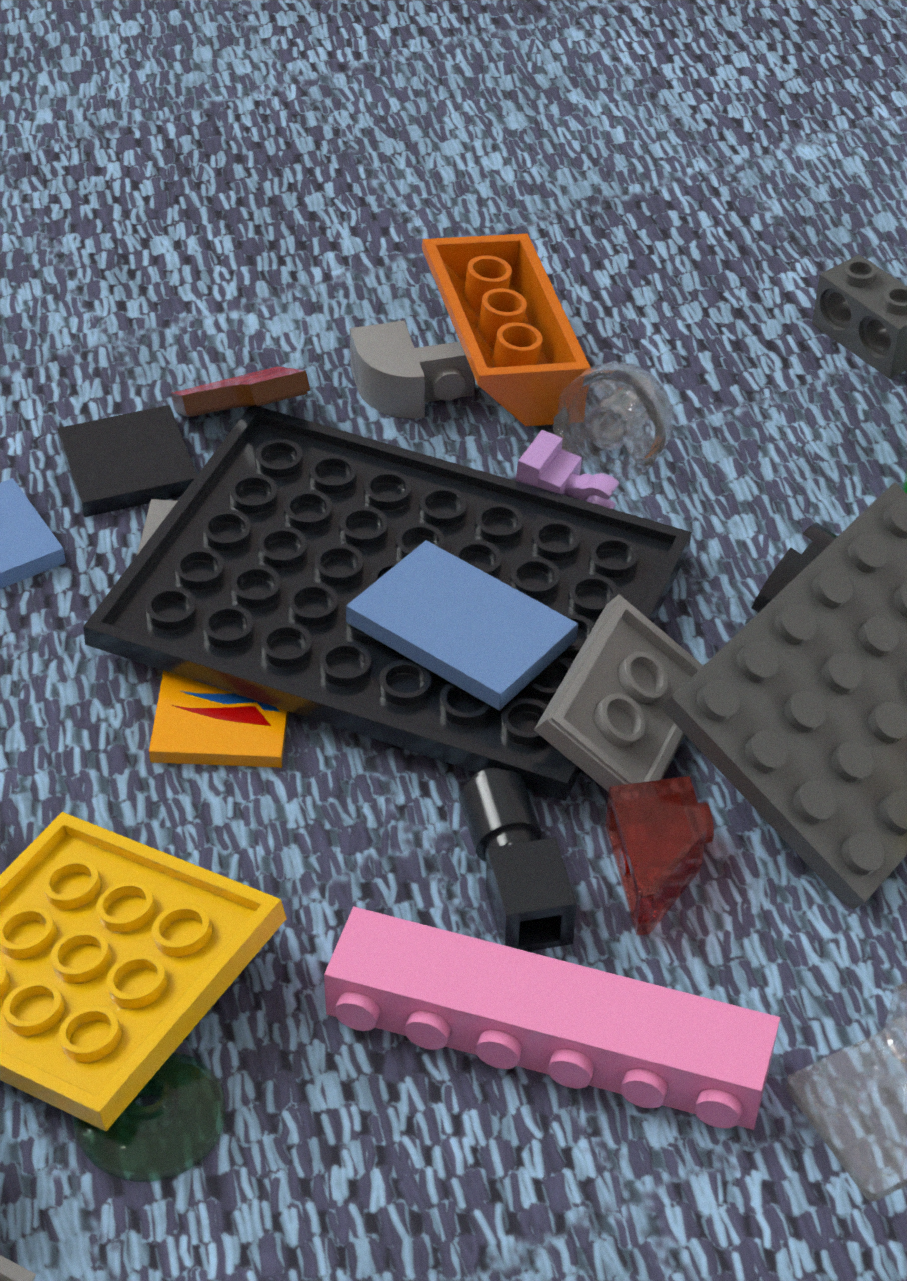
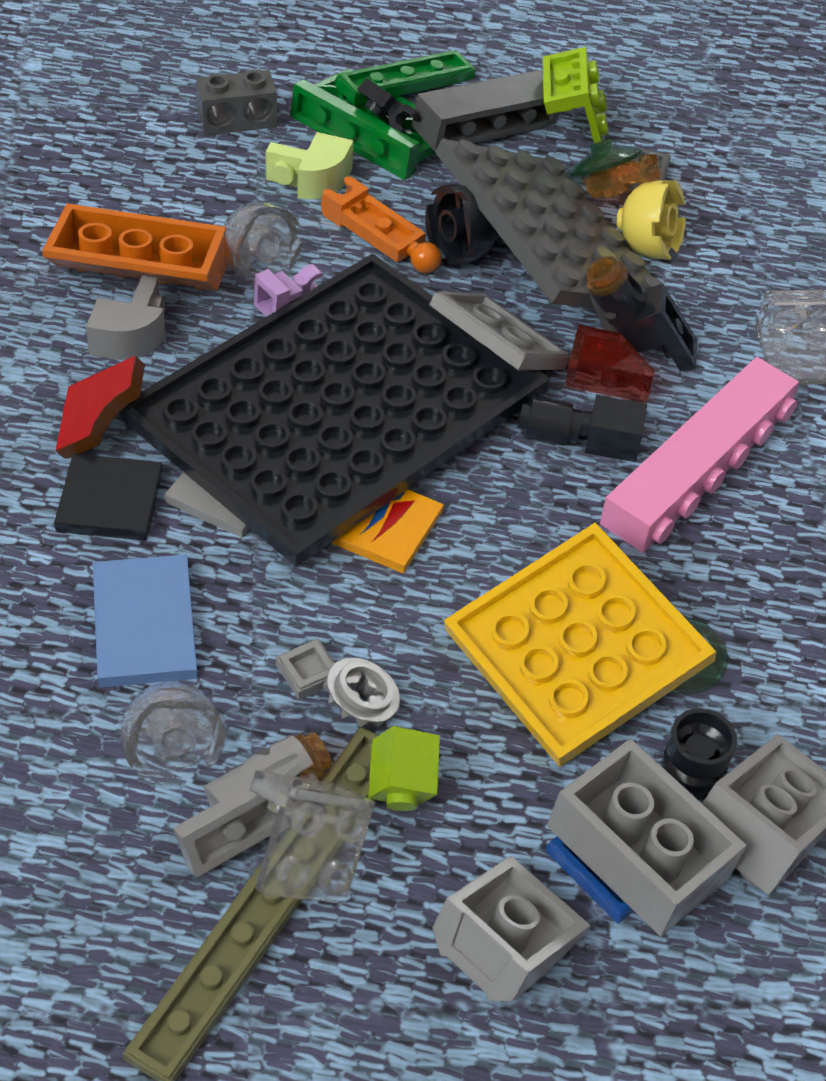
camera: 70 degrees left, 5 degrees up
medium blue tile [346,540,578,711] -> none
none -> yellowish green brick [266,132,353,199]
none -> orange plate [321,176,442,274]
none -> black plate [586,256,697,371]

